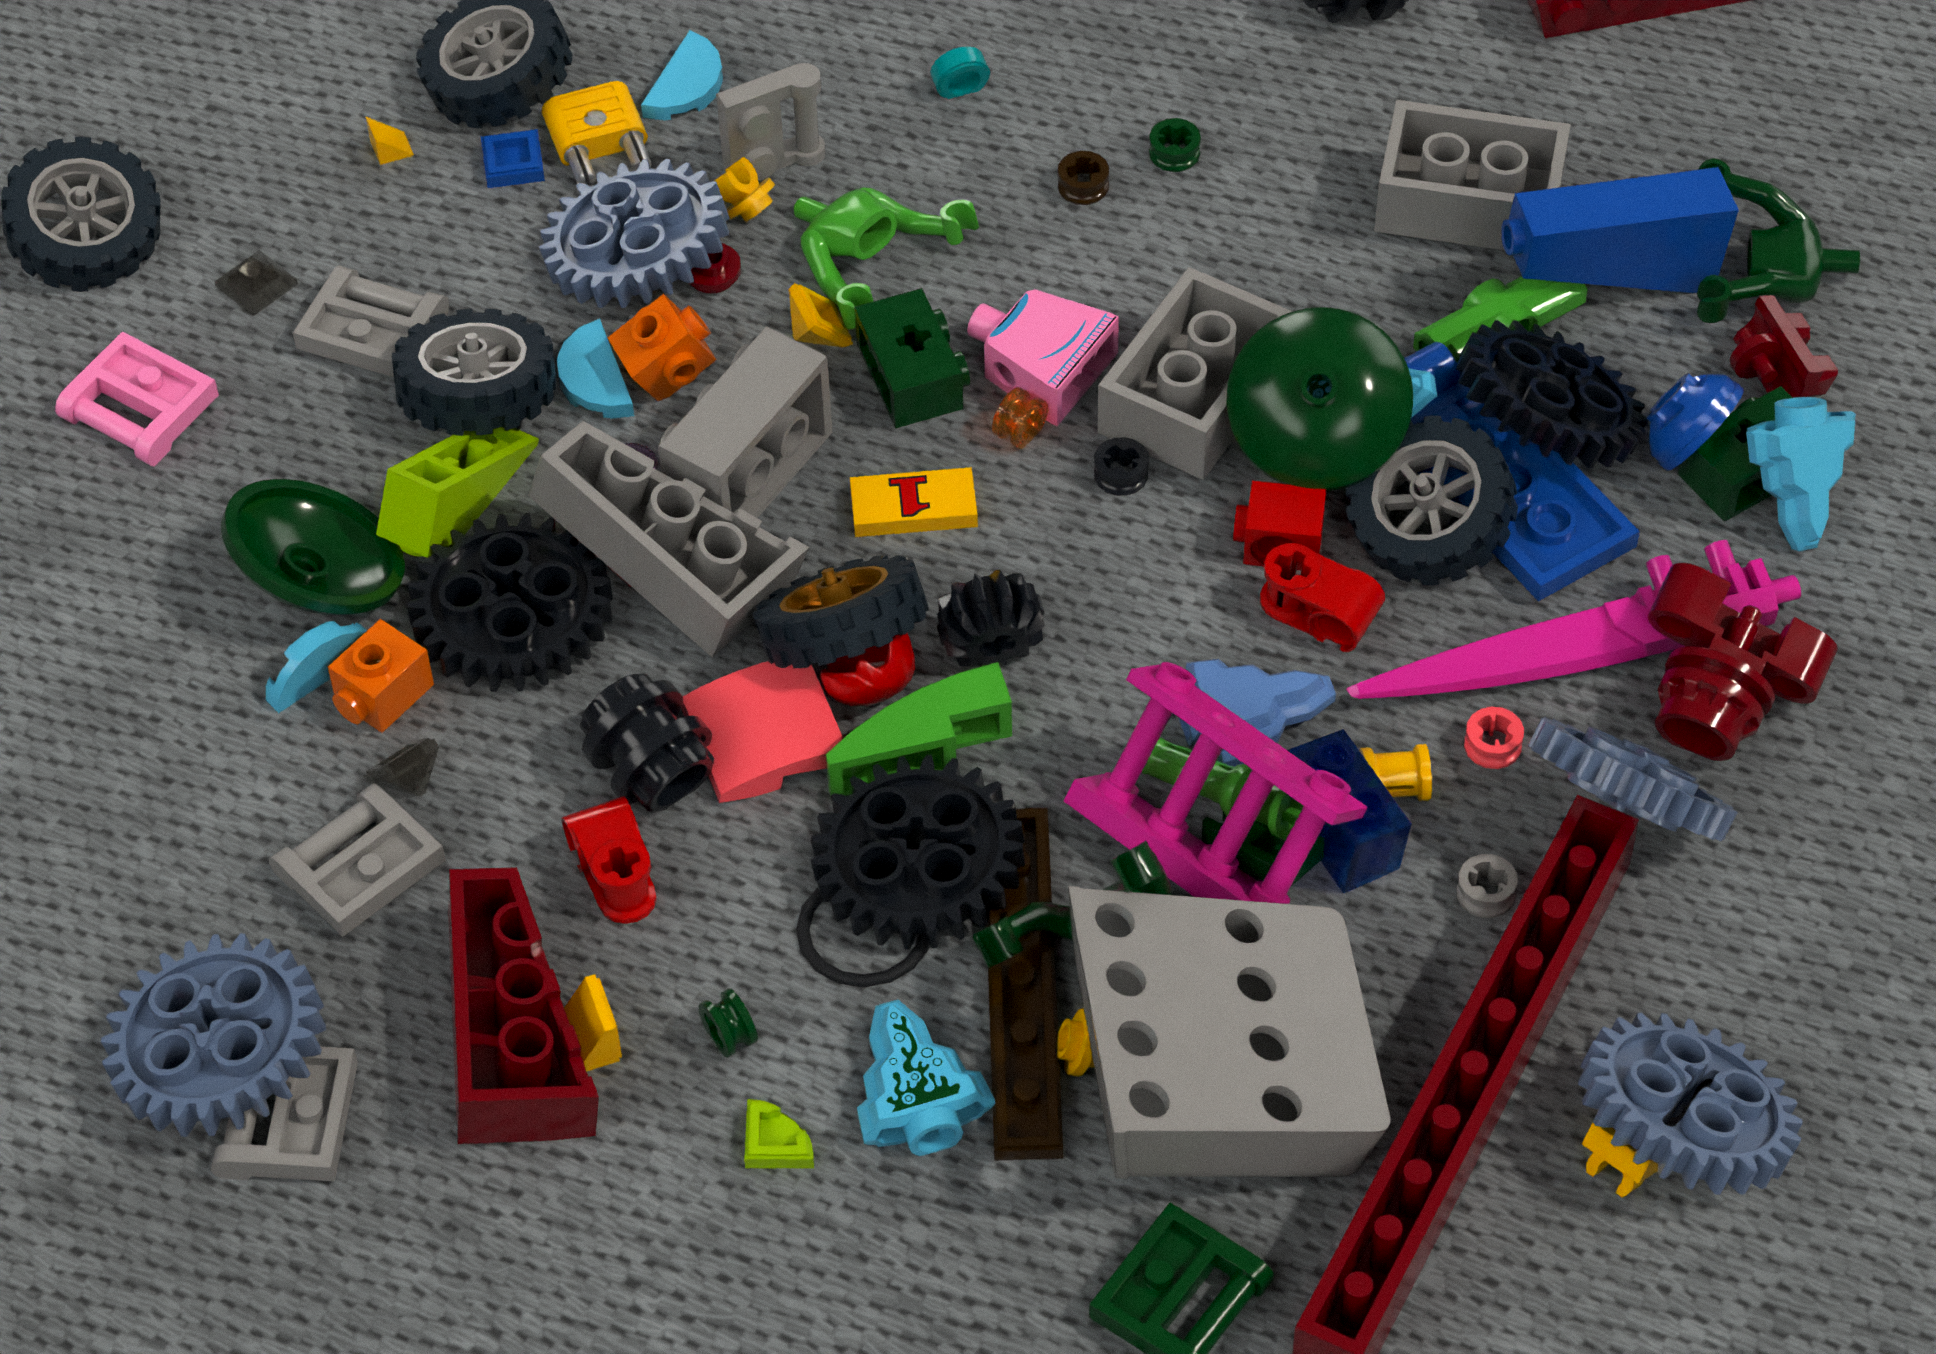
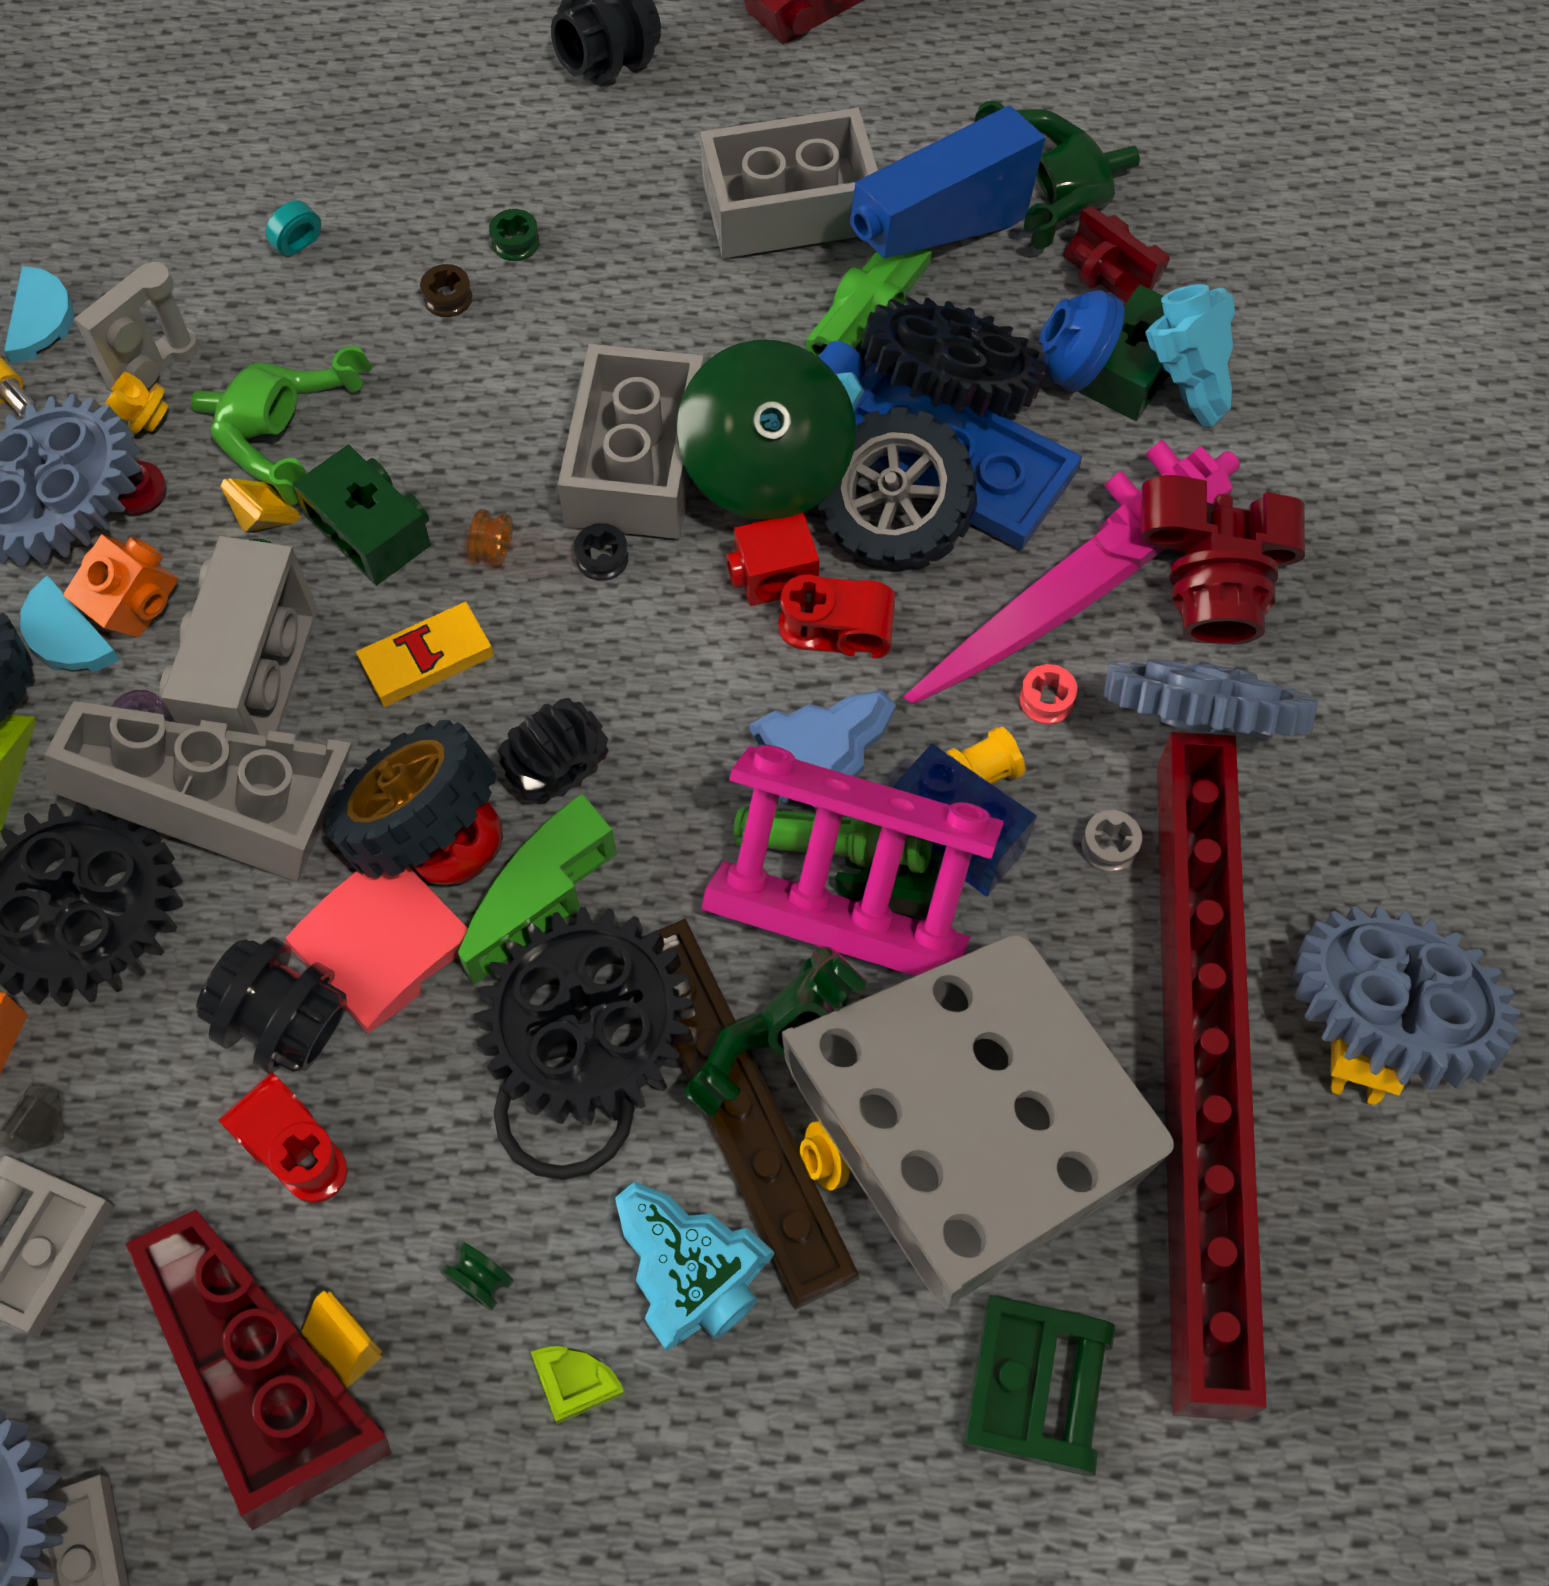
camera: 25 degrees left, 10 degrees up
bright pink torso [967,289,1119,426] -> none

